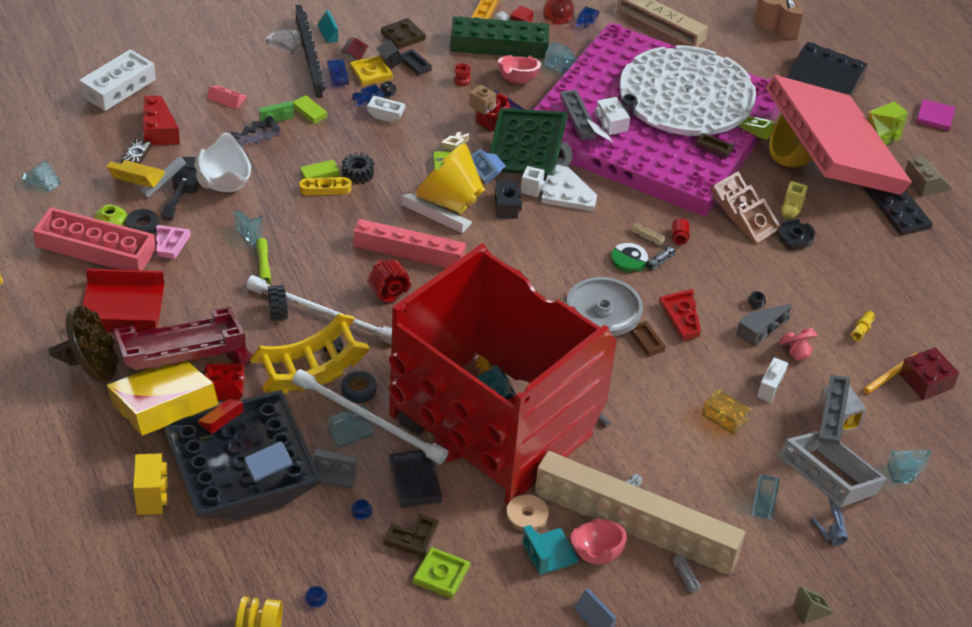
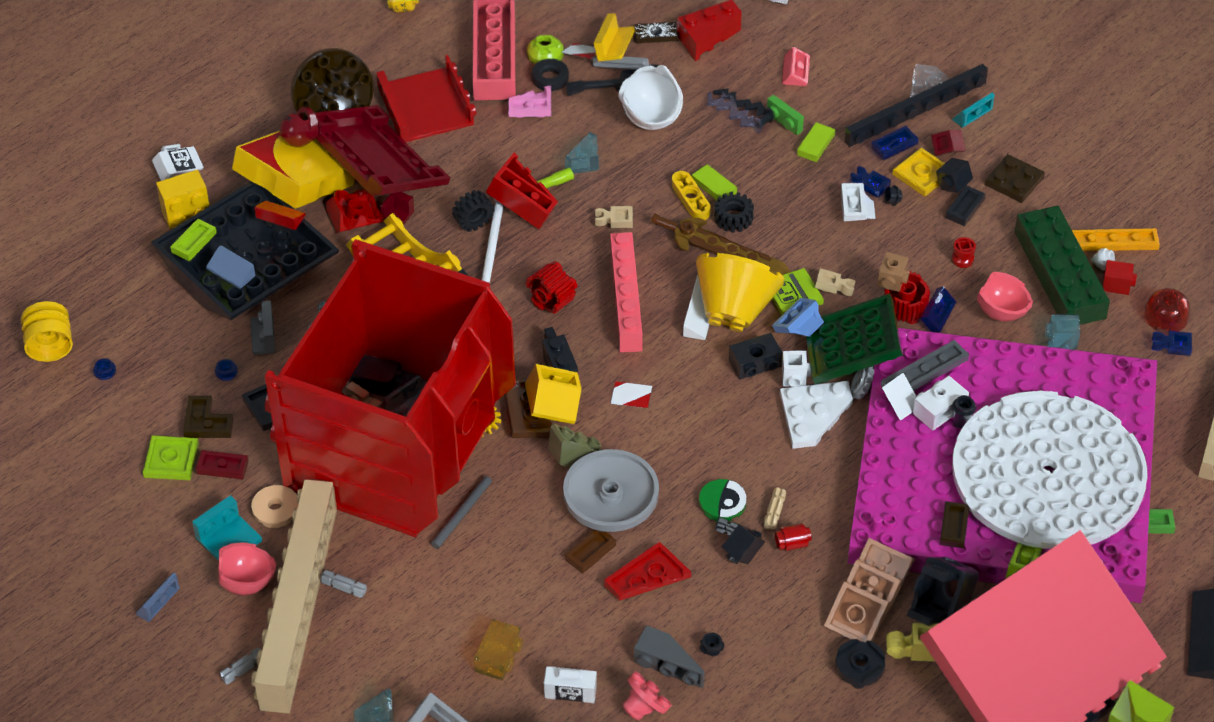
camera: 75 degrees right, 5 degrees up
none -> white piece [152,144,204,181]
none -> lime tile [171,219,217,261]
none -> dark red plate [196,450,249,480]
none -> dark red helmet [280,107,319,148]
none -> red wedge [485,152,558,230]
none -> white sticker [562,43,596,59]
none -> tan plate [595,206,633,228]
none -> sword [651,213,791,275]
none -> black brick [722,524,765,565]
none -> black piece [907,556,979,626]

